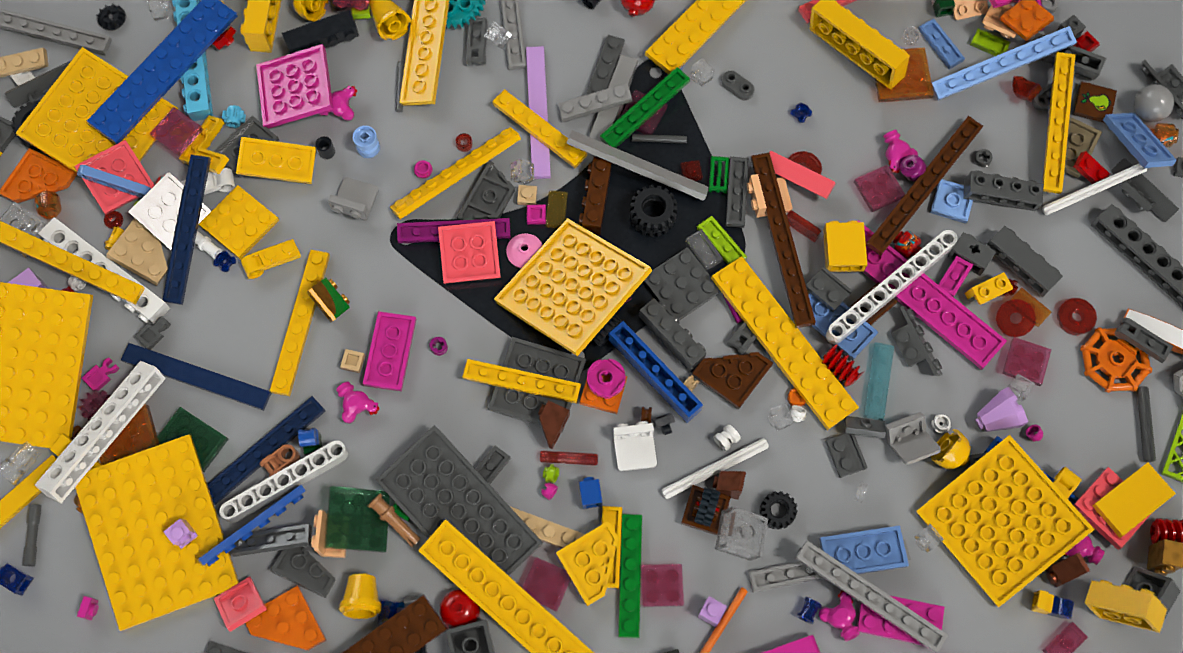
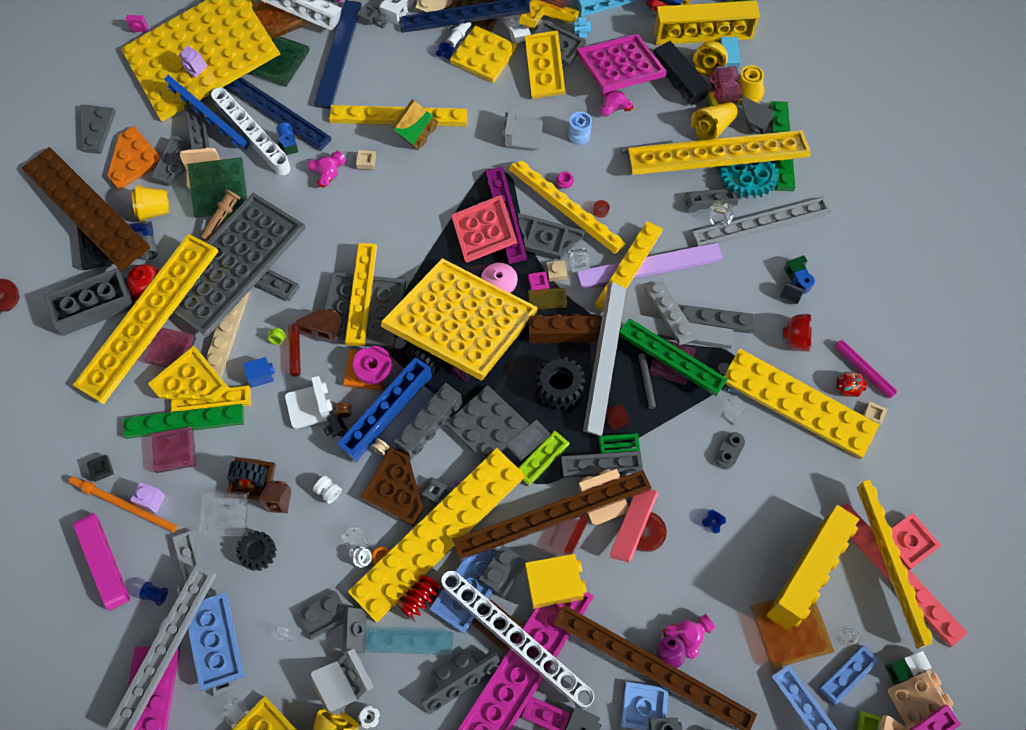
camera: 80 degrees right, 5 degrees down
coral plate [213,576,267,632] -> none
yellow plate [241,239,301,279] -> none
nougat piece [260,444,300,477] -> none
black beam [315,136,335,159] -> none
dark pink plate [363,311,417,392] -> none
magenta bush [430,337,448,356] -> none
dark pink hinge [541,483,558,500] -> none
white axle [662,438,769,499] -> none
dark pink animal [818,590,860,642] -> none
clear pink plate [854,165,905,212] -> none
red head [893,231,922,258] -> none

